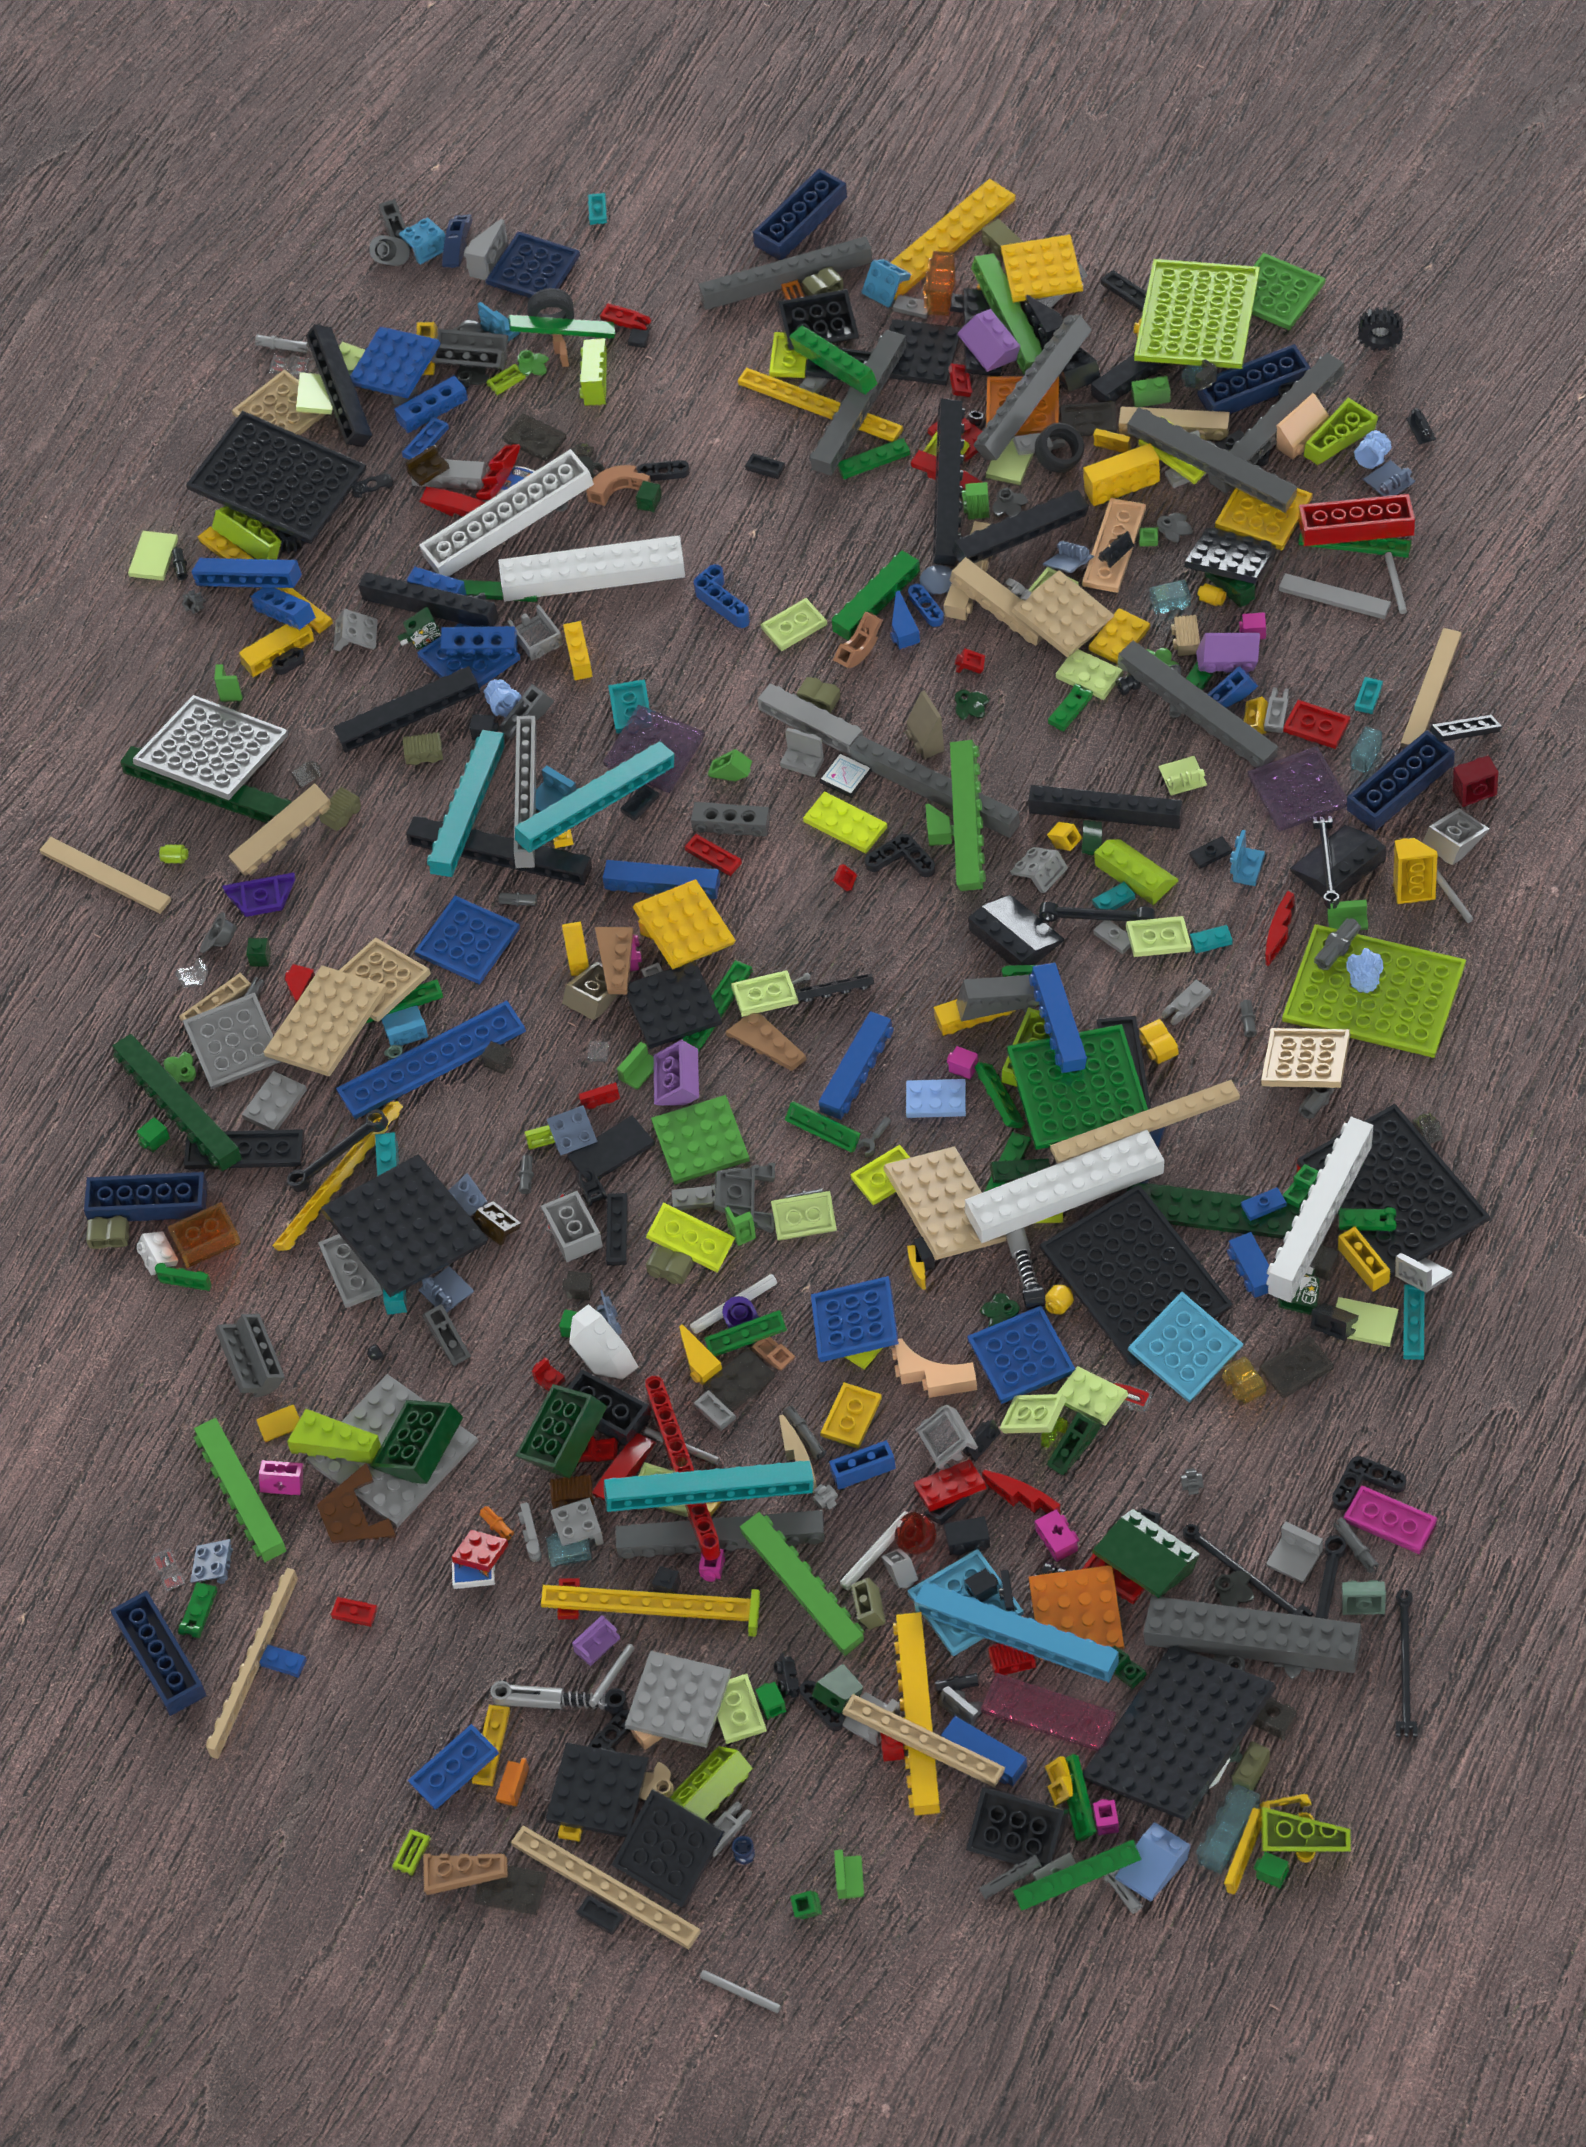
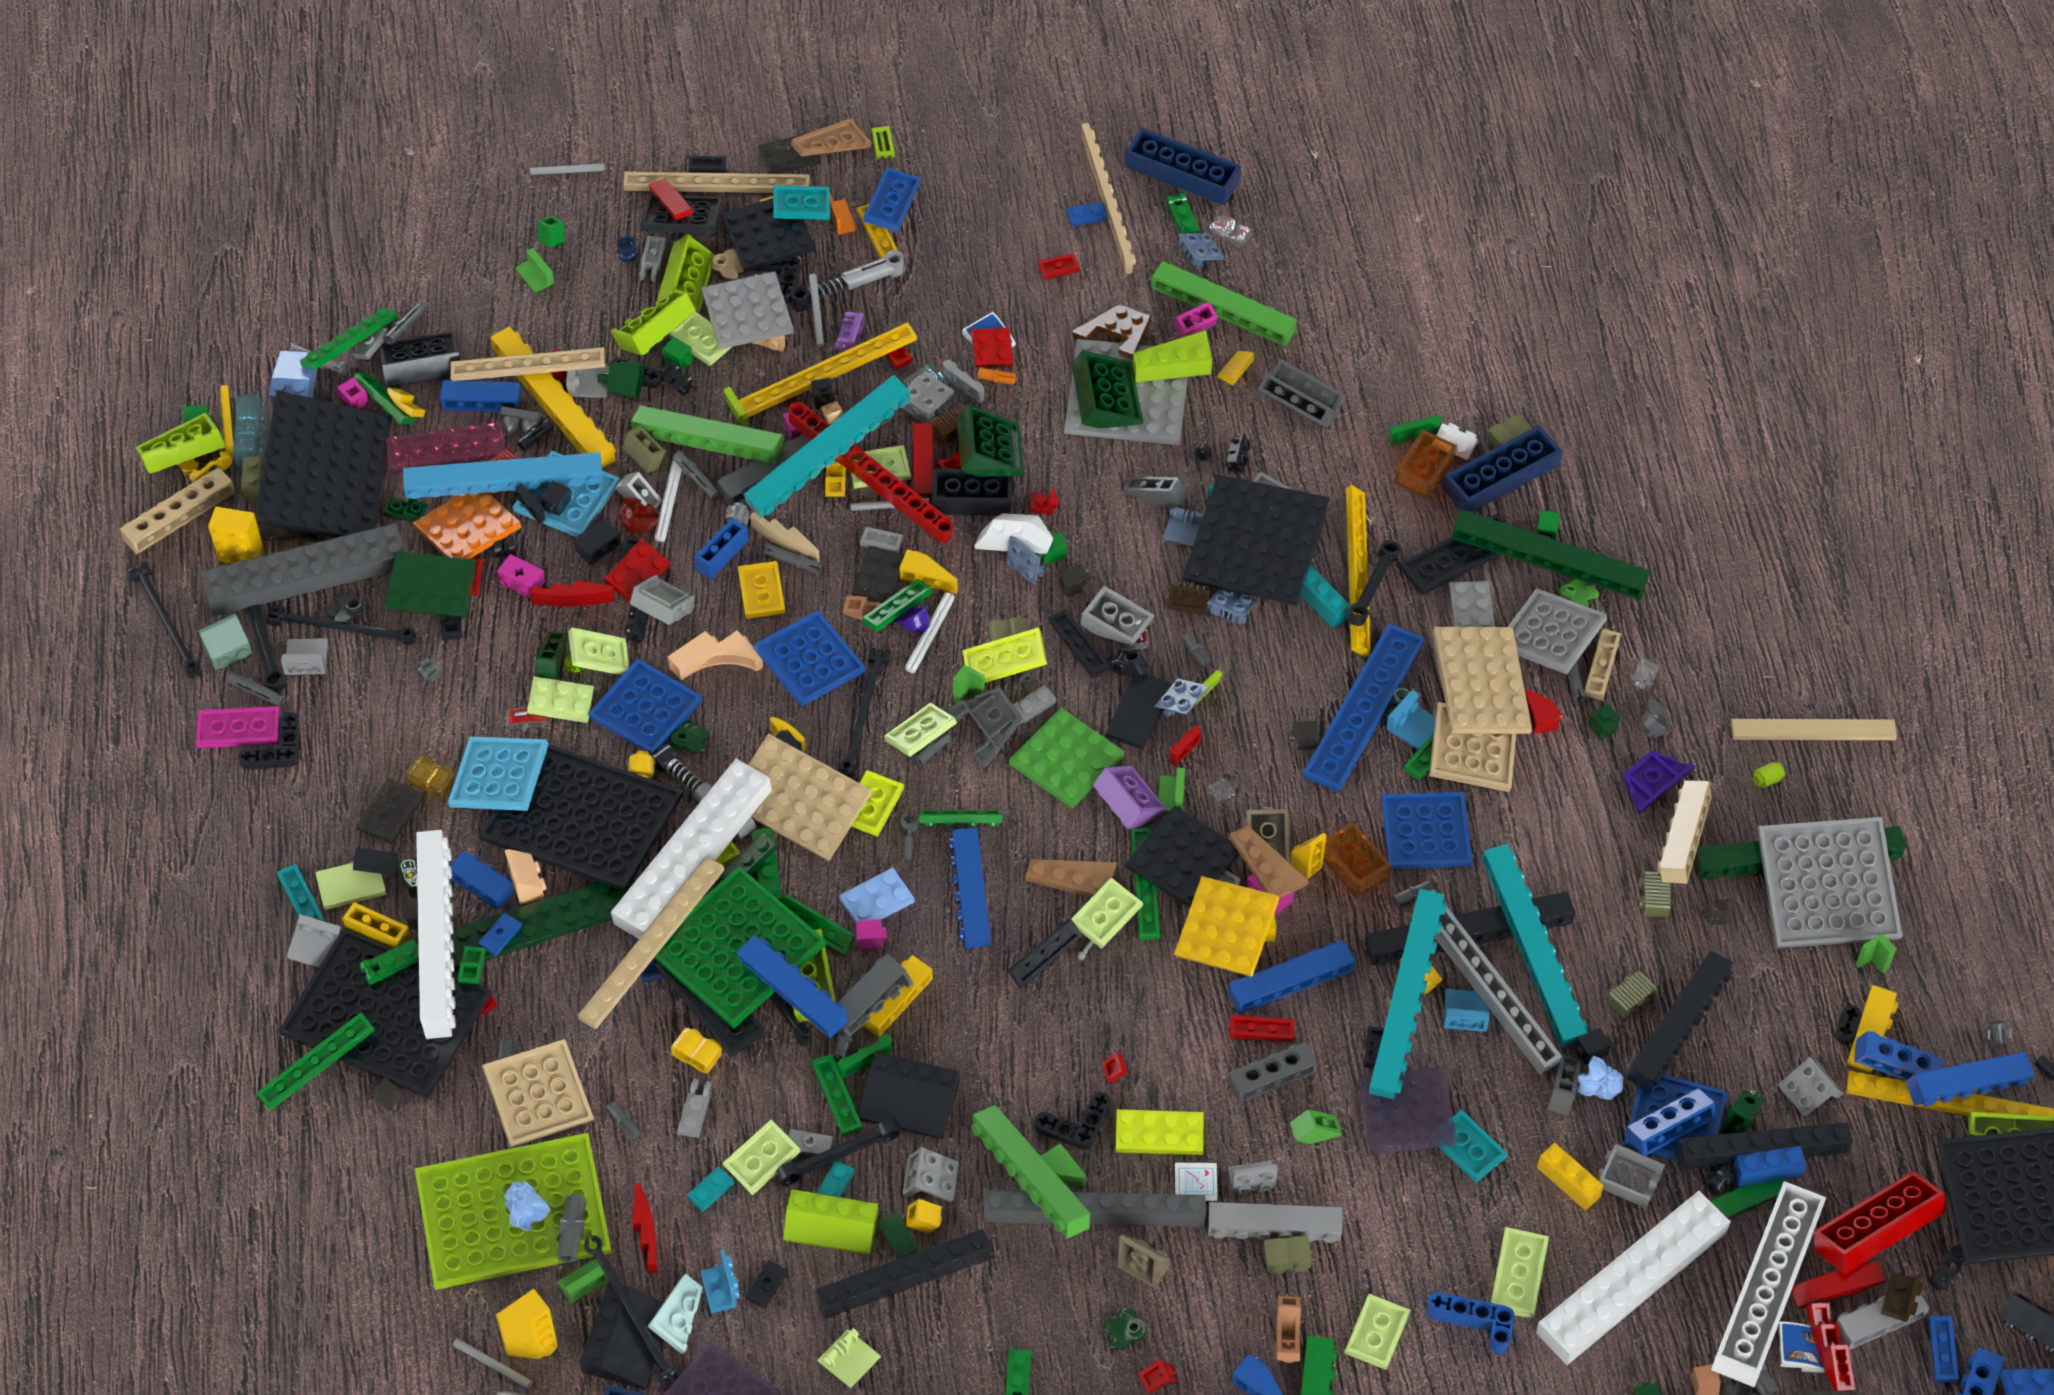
camera: 140 degrees right, 0 degrees up
none -> tan brick [120,467,235,555]
none -> yellow brick [208,507,263,563]
none -> green plate [257,1012,375,1111]
none -> light nougat slope [505,849,546,906]
none -> lime wedge [611,289,696,355]
none -> red tile [648,178,693,221]
none -> light aqua wing [648,1274,703,1354]
none -> dark grey pin [672,450,720,500]
none -> teal plate [773,185,830,220]
none -> green plate [811,1054,862,1137]
none -> light nougat beam [821,402,844,424]
none -> black hinge [839,647,891,778]
none -> black hinge [1225,432,1251,474]
none -> clear orange brick [1323,821,1391,898]
none -> yellowish green tile [1491,1227,1549,1319]
none -> red brick [1813,1171,1945,1274]

